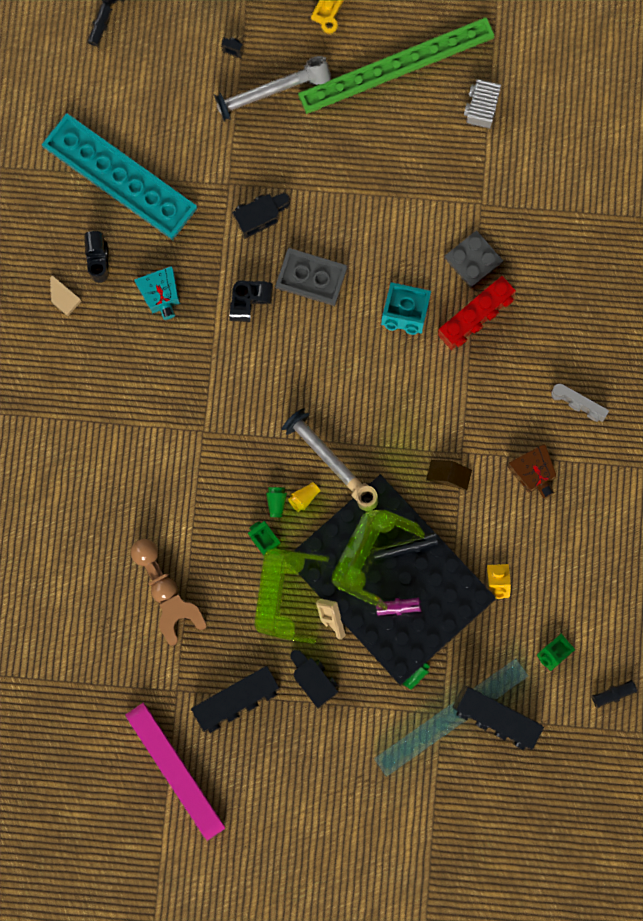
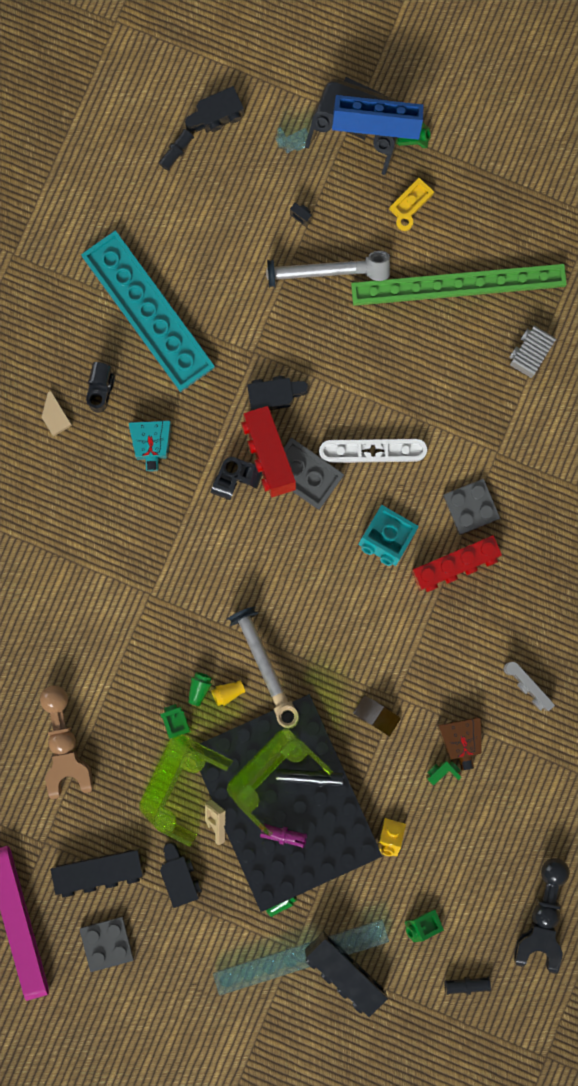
camera: 15 degrees right, 5 degrees up
none -> dark grey plate [79,916,134,972]
none -> red brick [241,406,296,498]
none -> white piece [319,439,427,463]
none -> green bracket [426,761,462,786]

